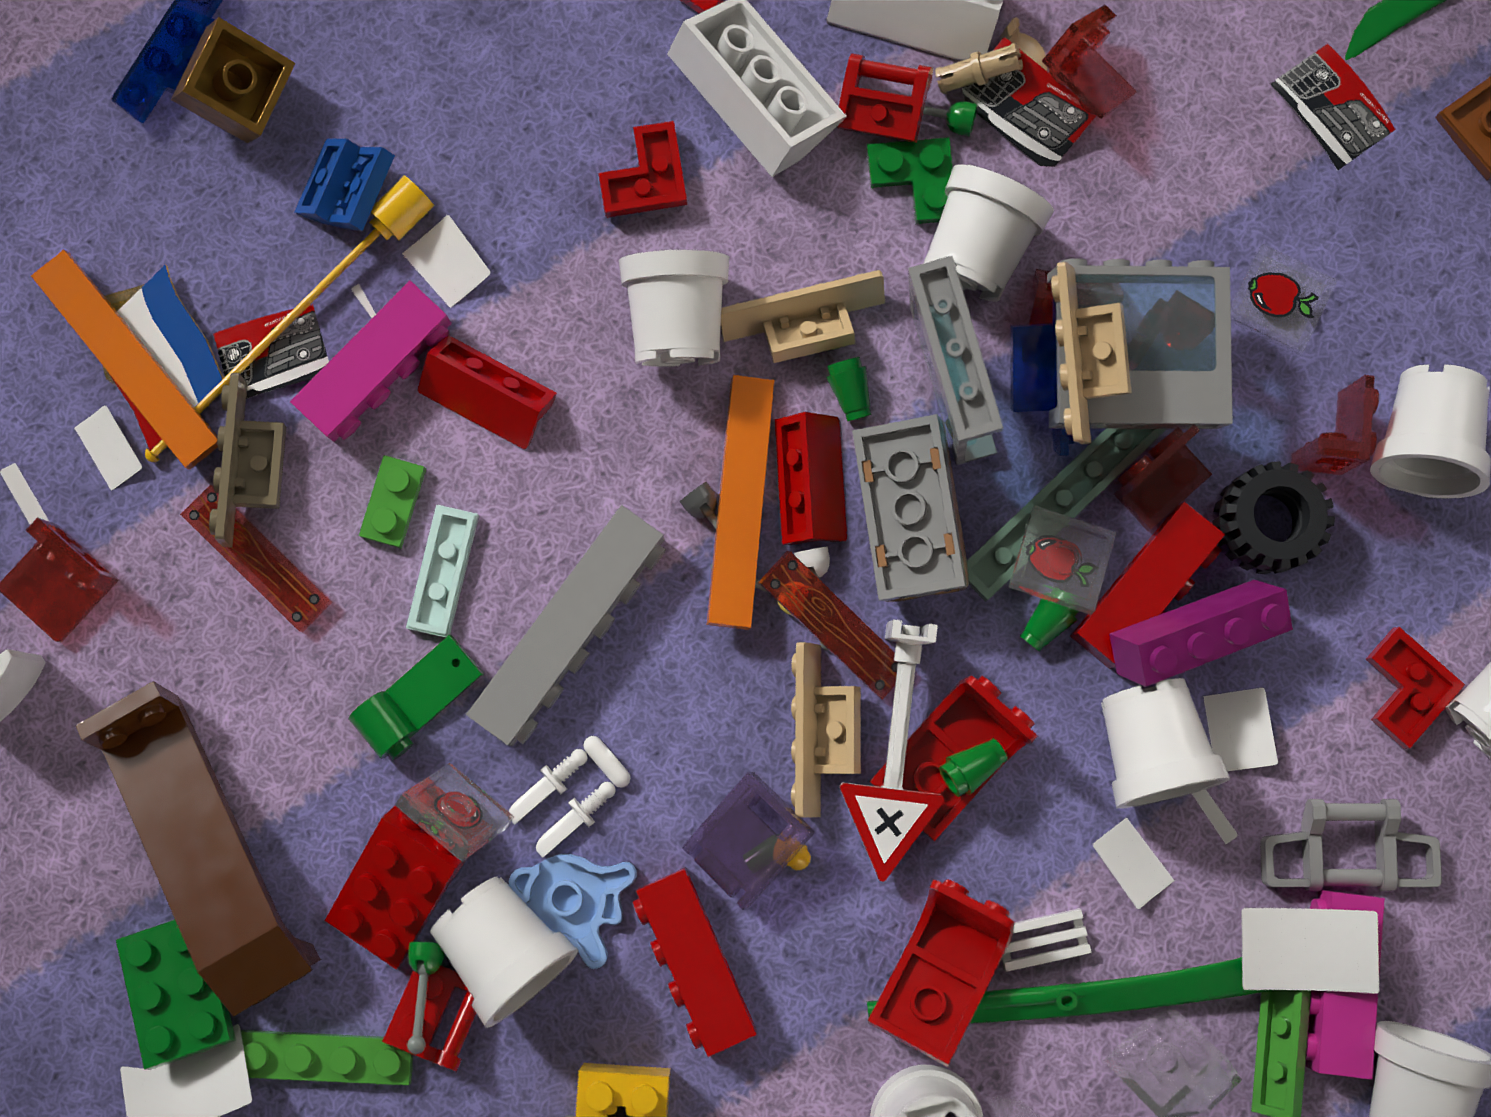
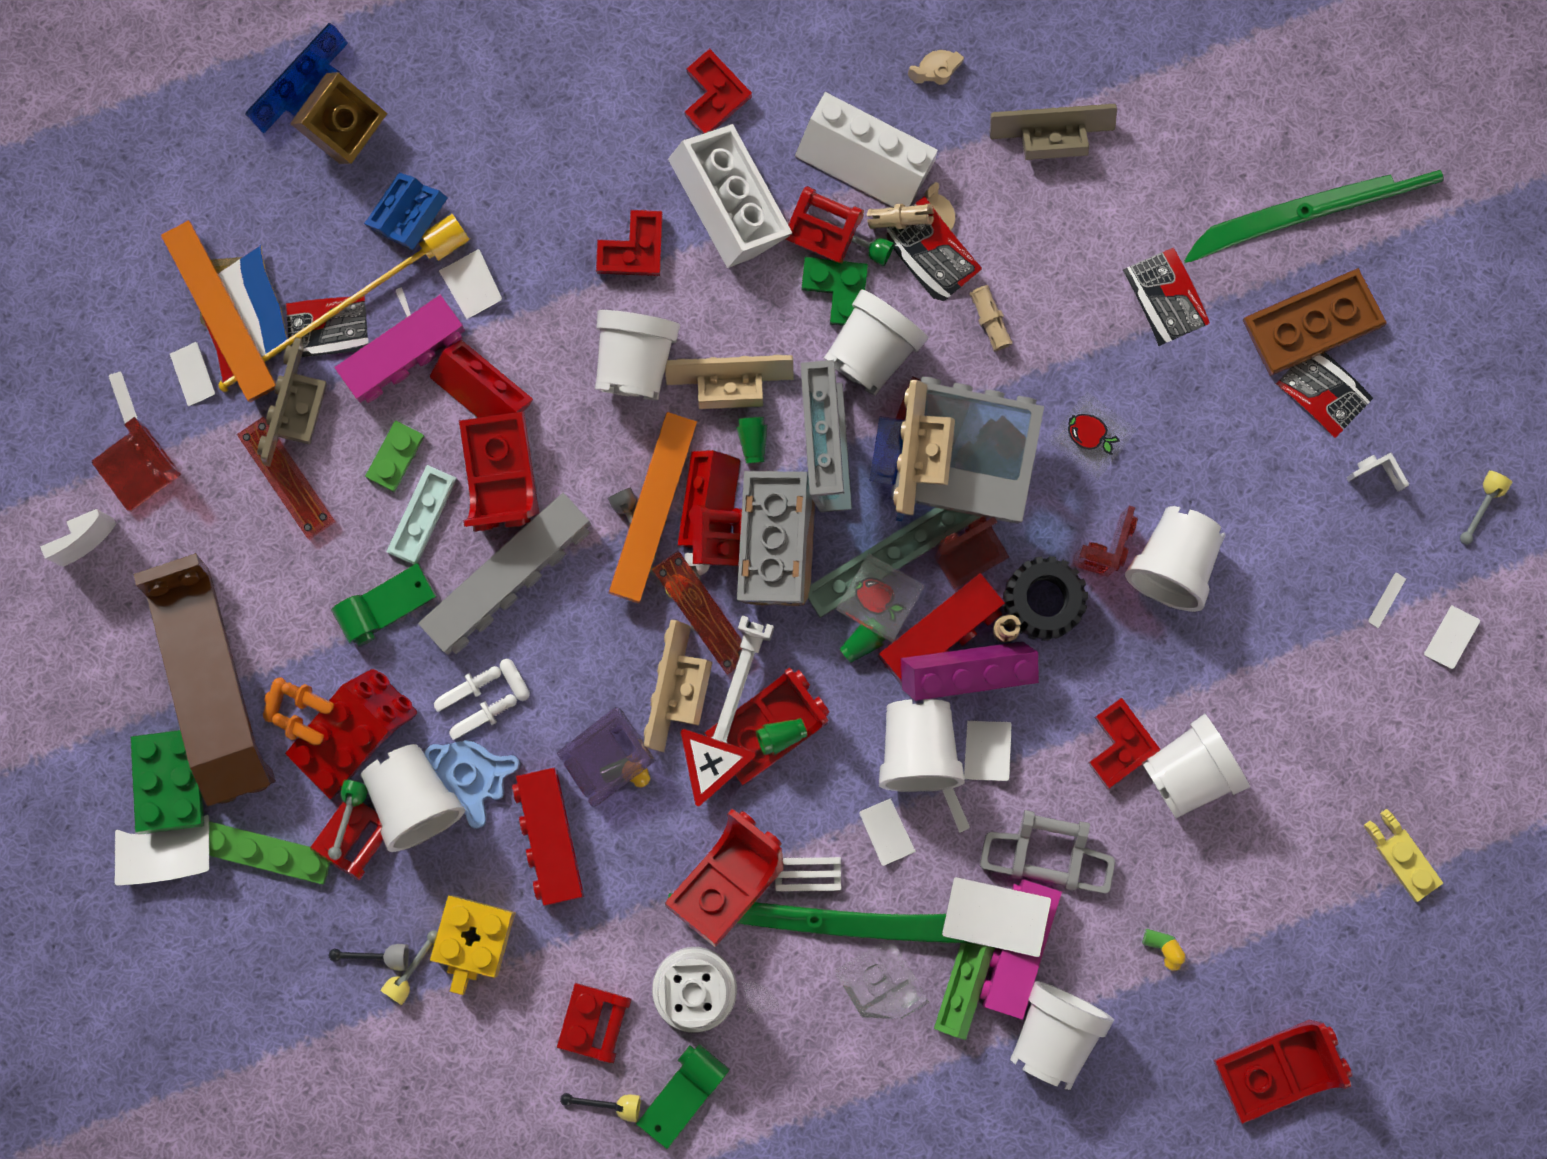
camera: 10 degrees right, 0 degrees up
clear tile [395,763,514,862] -> none
clear red bracket [1042,4,1136,119] -> none
none -> orange piece [263,677,334,745]
none -> red bracket [459,411,539,532]
none -> red plate [689,505,742,566]
none -> tan pin [969,285,1013,352]
none -> tan pin [993,615,1021,642]

